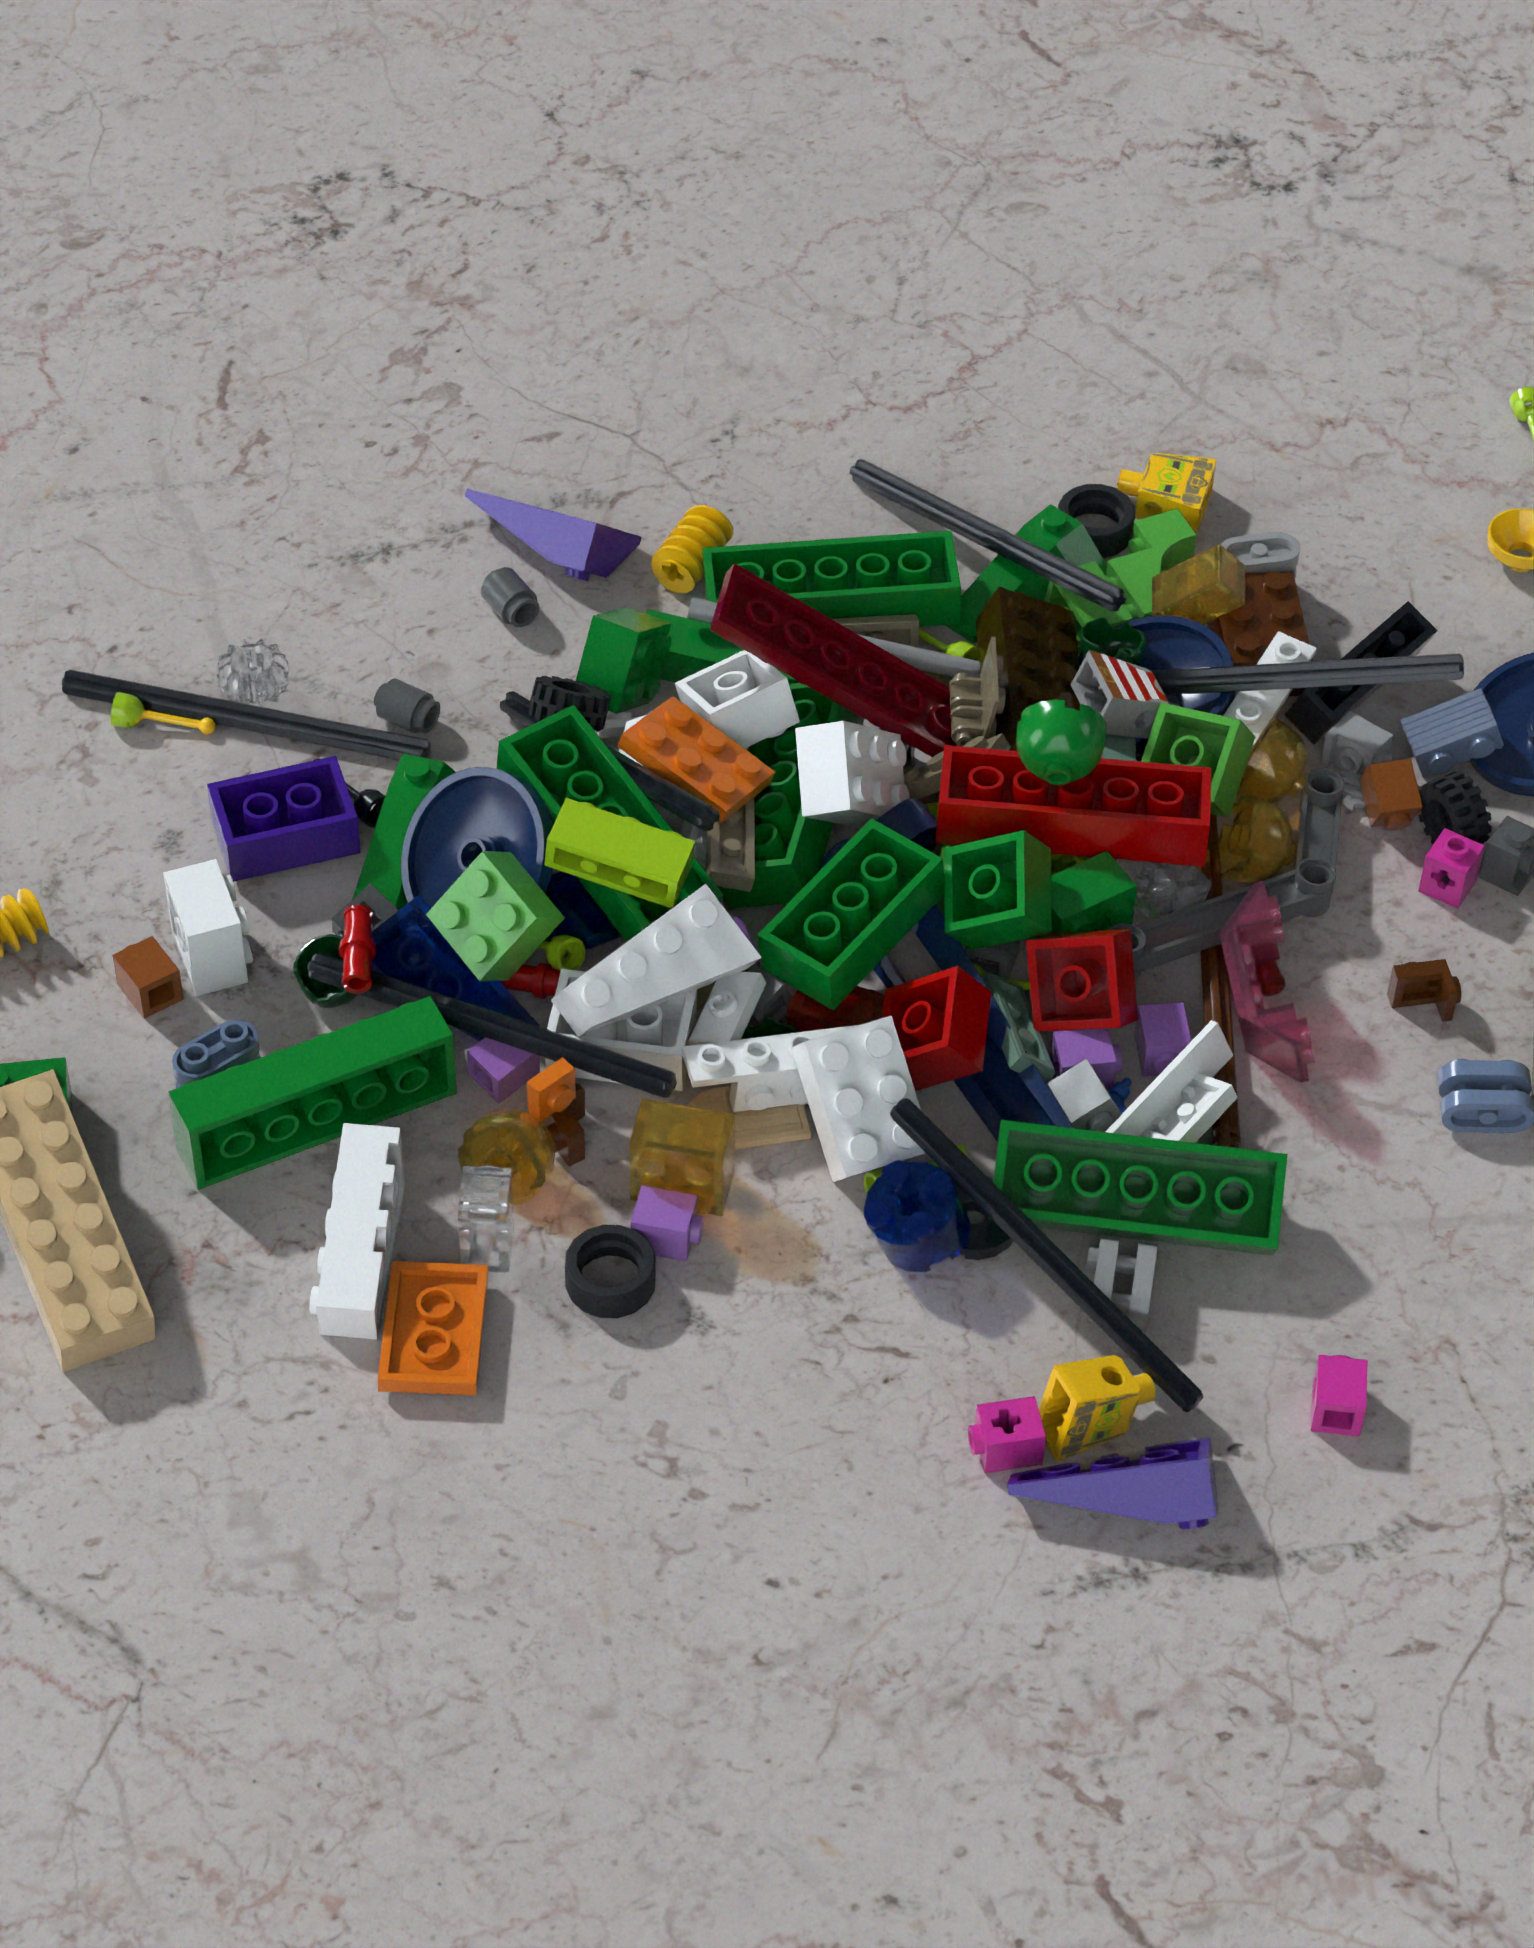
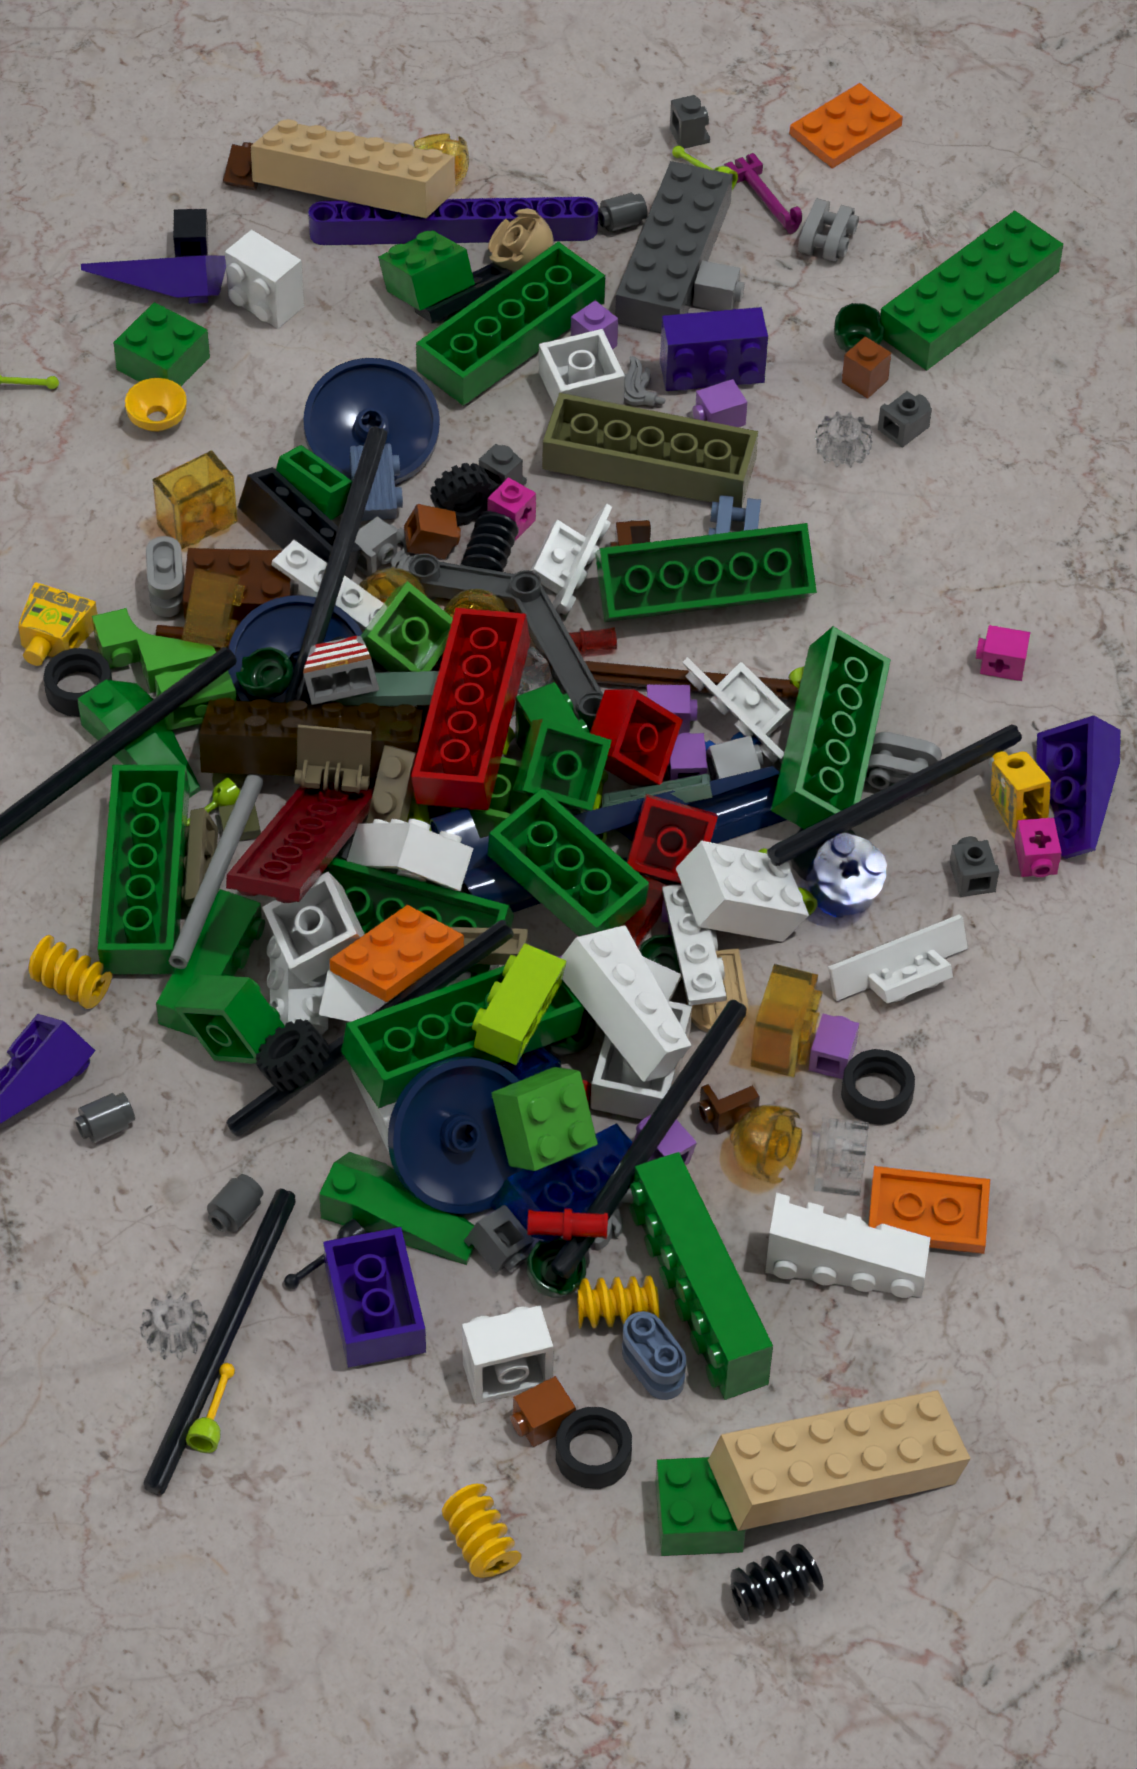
camera: 85 degrees left, 5 degrees up
orange plate [527,1057,576,1122] -> none
green cylinder [1016,699,1107,785] -> none
clear pink slope [1219,881,1315,1083] -> none
none -> clear yellow brick [152,450,238,550]
none -> green brick [276,445,353,520]
none -> black piece [460,511,519,572]
none -> white bracket [530,504,612,615]
none -> black tyre [555,1407,632,1489]
none -> yellow piece [577,1275,659,1329]
none -> green brick [595,523,817,622]
none -> white bracket [828,914,968,1004]
none -> dark grey brick [950,836,999,897]

